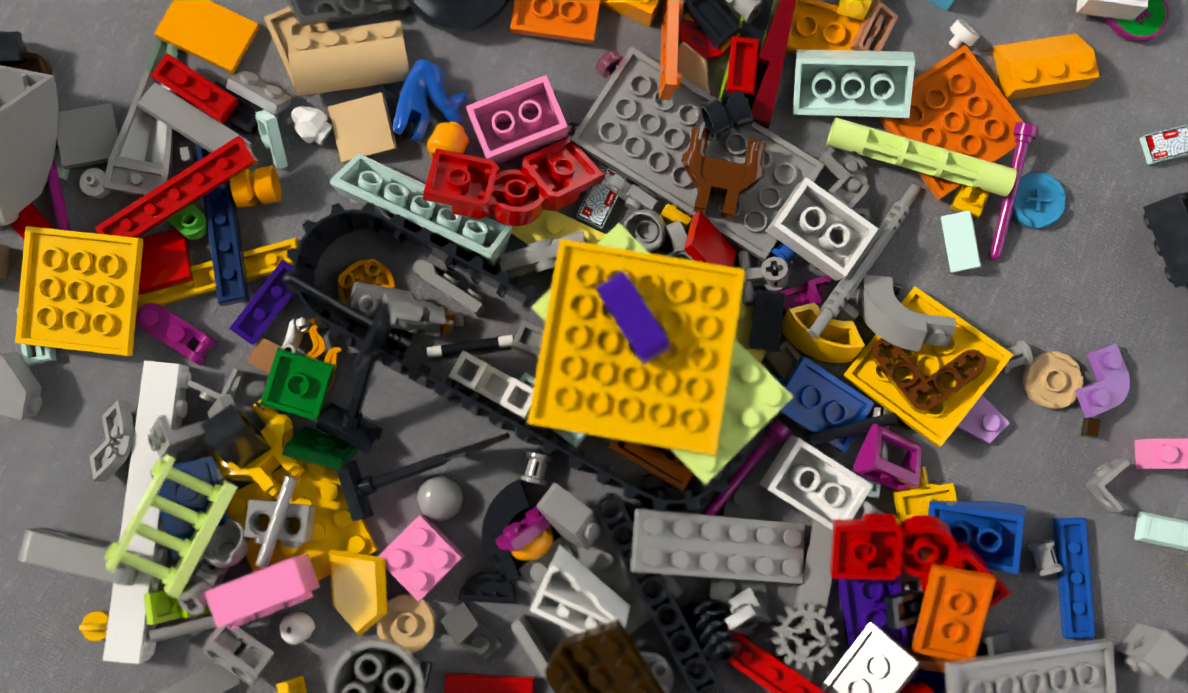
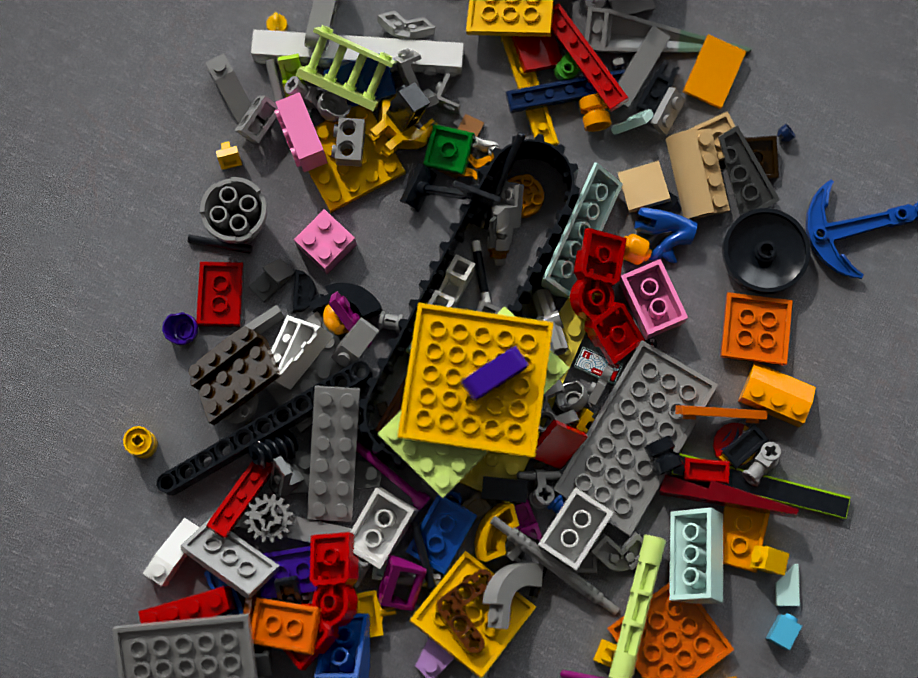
camera: 90 degrees right, 5 degrees down
magenta plate [136,303,218,366] -> none
red tile [150,53,239,124] -> none
dark purple plate [229,259,293,346] -> none
light grey bar [256,476,297,568] -> none
white piece [280,612,315,645] -> none
dark green tile [282,427,358,471] -> none
white rock [291,106,333,145] -> none
yellow tile [329,549,387,637] -> none
black piece [336,433,510,522] -> none
tan tile [376,593,437,654] -> none
light grey hinge [413,259,486,317] -> none
light grey hair [417,475,463,521] -> none
clear pink tile [596,50,623,78] -> none
tan tile [677,42,711,94] -> none
reddish brown connector [681,127,767,220] -> none
nougat tile [849,0,898,51] -> none
light aqua tile [941,210,982,273] -> none
white tile [949,19,980,50] -> none

